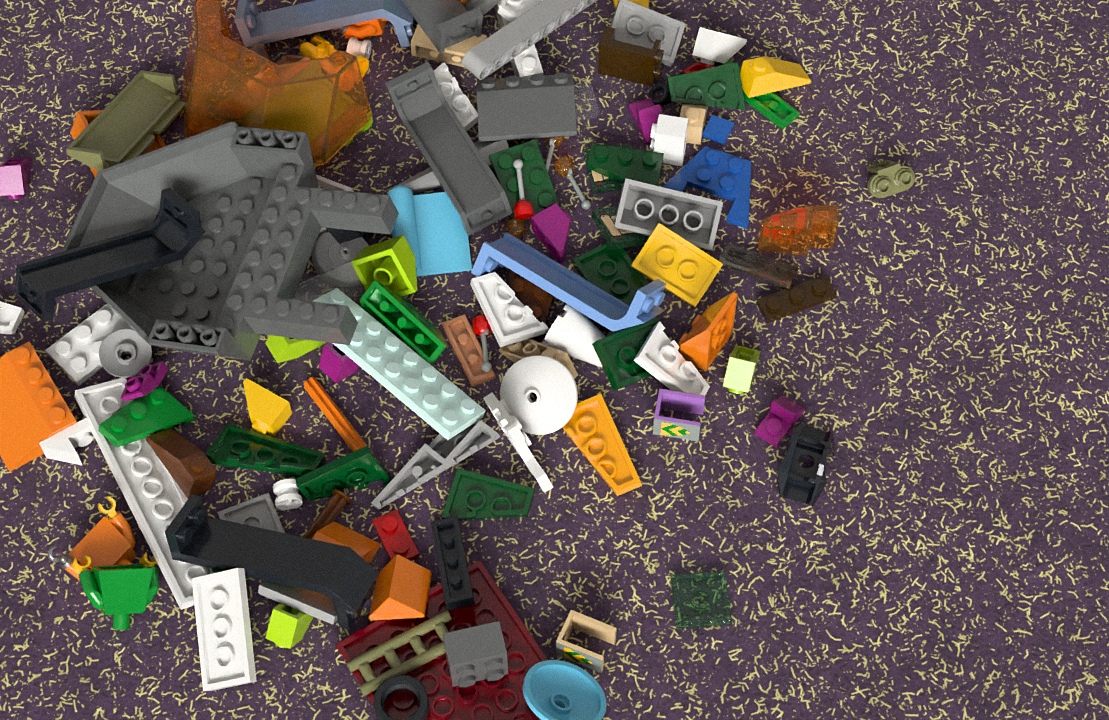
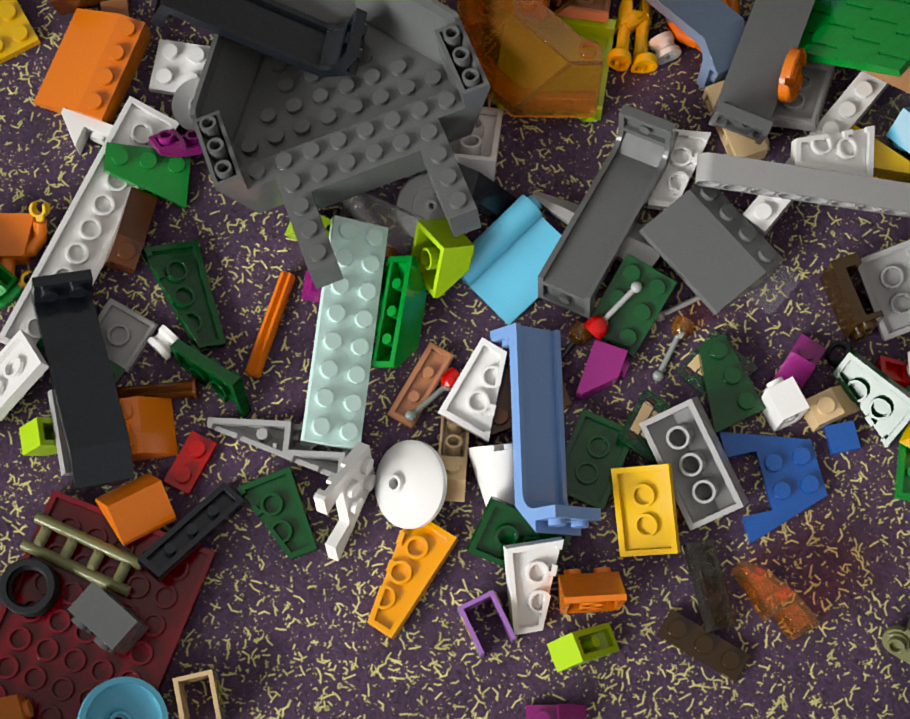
camera: 55 degrees right, 15 degrees up
yellow slope [243,378,292,437] -> none

